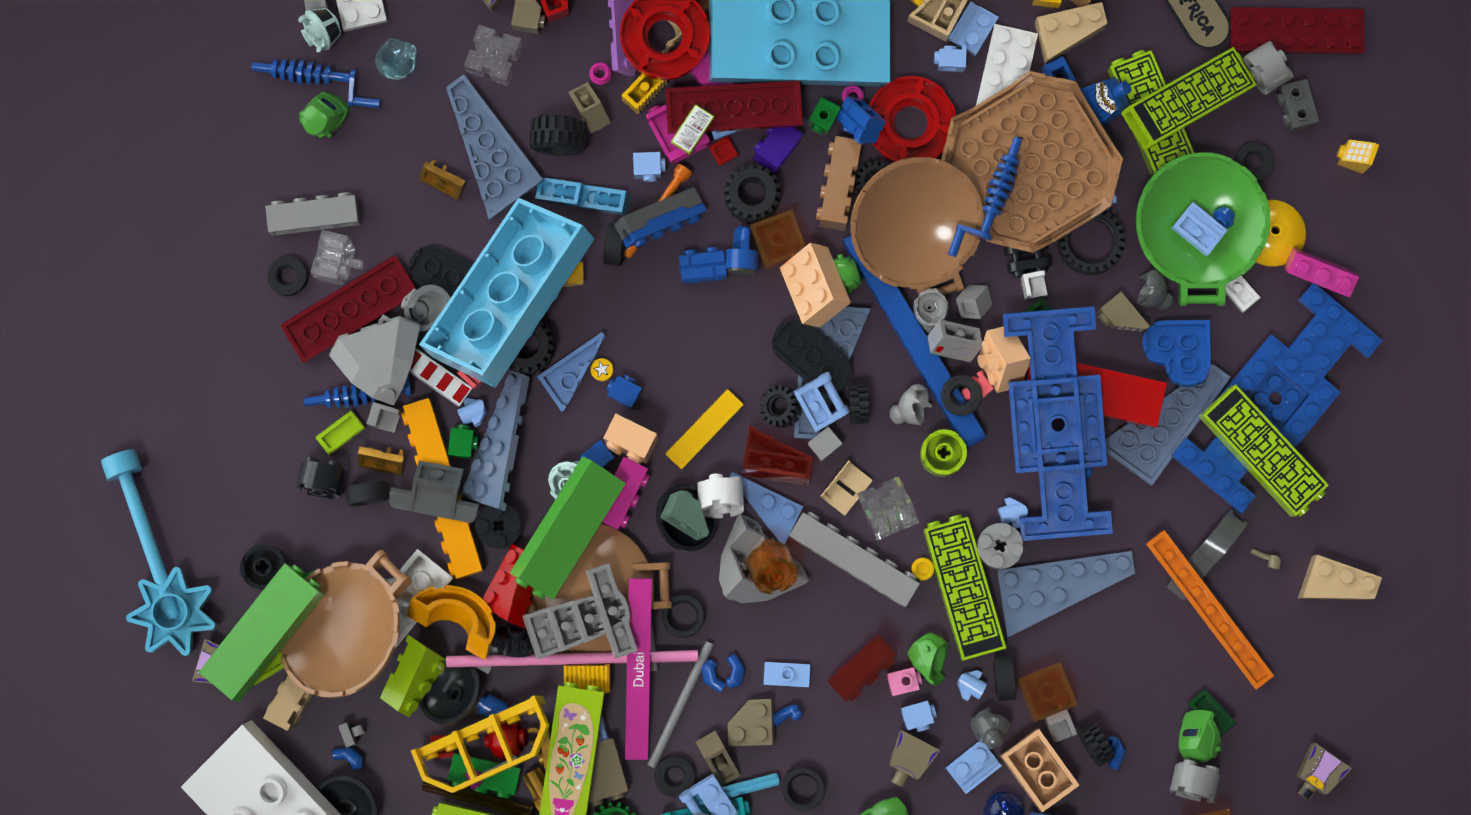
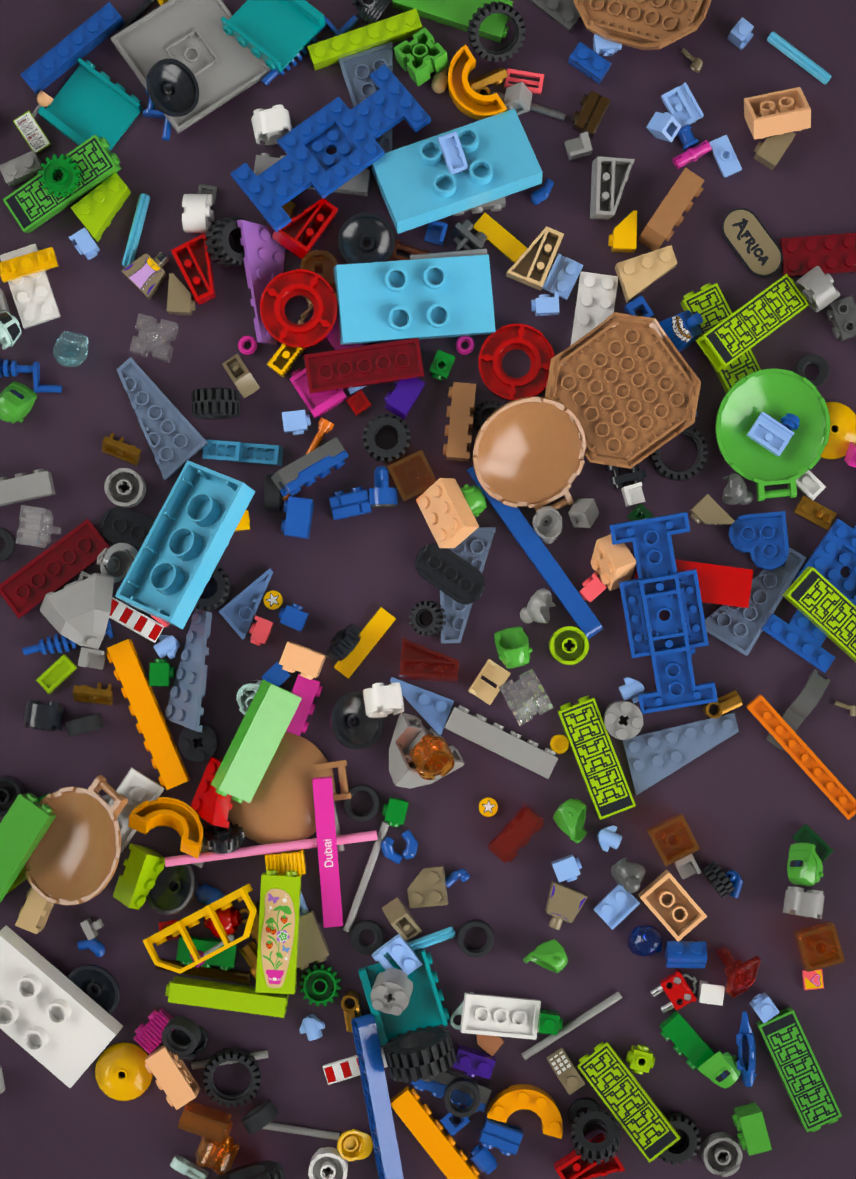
camera: 10 degrees left, 5 degrees up
dark grey plate [389,461,479,523] -> none
light grey slope [522,563,638,659] -> none
sand green slope [660,490,709,540] -> none
tile [671,104,714,155] -> none
light blue plate [764,662,810,687] -> none
light blue plate [793,372,850,432] -> none
light grey panel [808,427,842,462] -> none
blue brick [837,97,886,144] -> none
black tyre [848,383,870,424] -> none
bright pink brick [886,667,922,696] -> none
light grey brick [927,320,982,362] -> none
black tyre [941,375,982,416] -> none
blue piece [948,137,1022,257] -> none
black tyre [993,656,1016,701] -> none
none -> light grey brick [104,468,146,508]
none -> coral brick [249,615,274,646]
none -> blue brick [281,496,314,539]
none -> black gear [325,623,361,662]
none -> green brick [382,796,409,827]
none -> yellow tile [479,797,498,817]
none -> bright green helmet [494,626,532,668]
none -> pearl gold piece [703,690,743,719]
none -> pearl gold plate [793,495,837,531]

